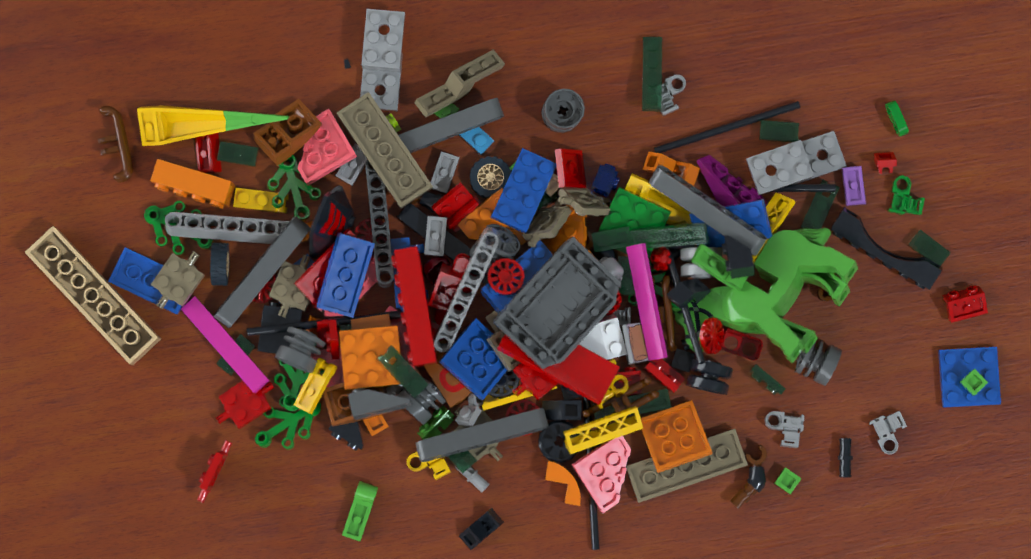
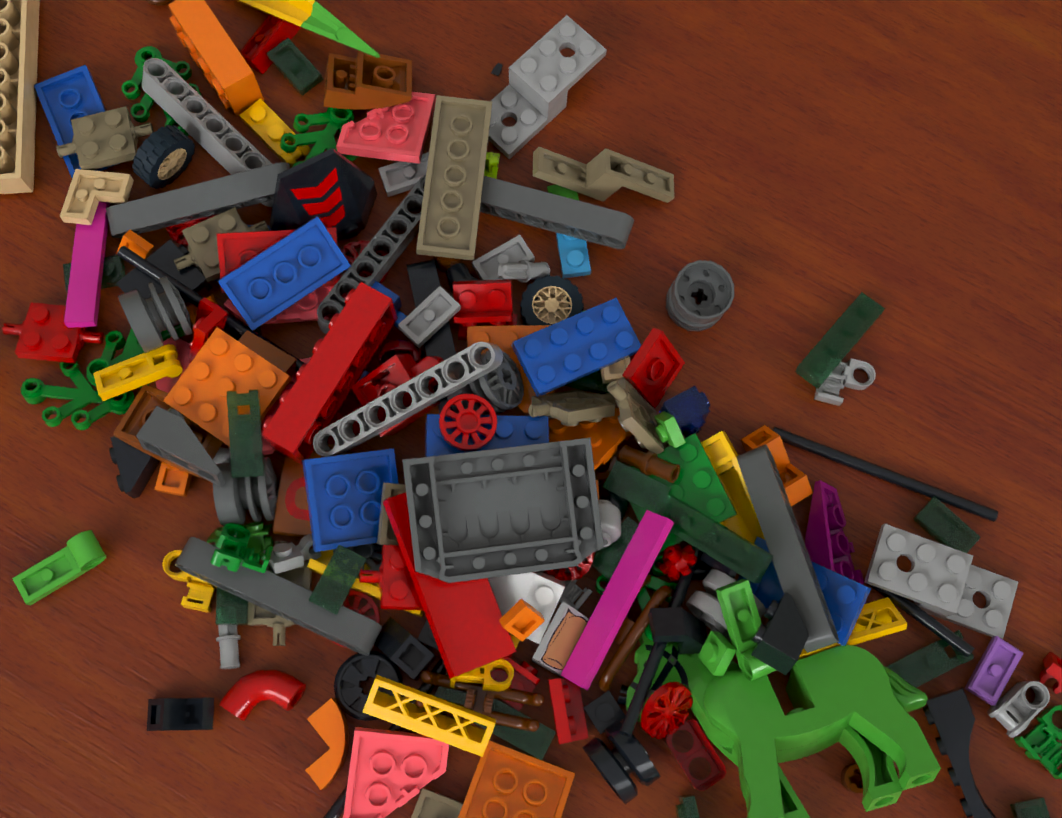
camera: 40 degrees right, 10 degrees down
none -> tan plate [60,169,134,225]
none -> orange plate [116,230,154,259]
none -> green piece [210,523,273,573]
none -> red cylinder [219,669,306,721]
none -> clear green plate [309,545,367,616]
none -> light grey axle [497,260,550,282]
none -> orange plate [499,598,545,642]
none -> reddish brown pin [619,445,680,483]
none -> bright green plate [654,411,686,448]
none -> bright green plate [698,631,737,677]
none -> light grey piece [987,681,1050,738]

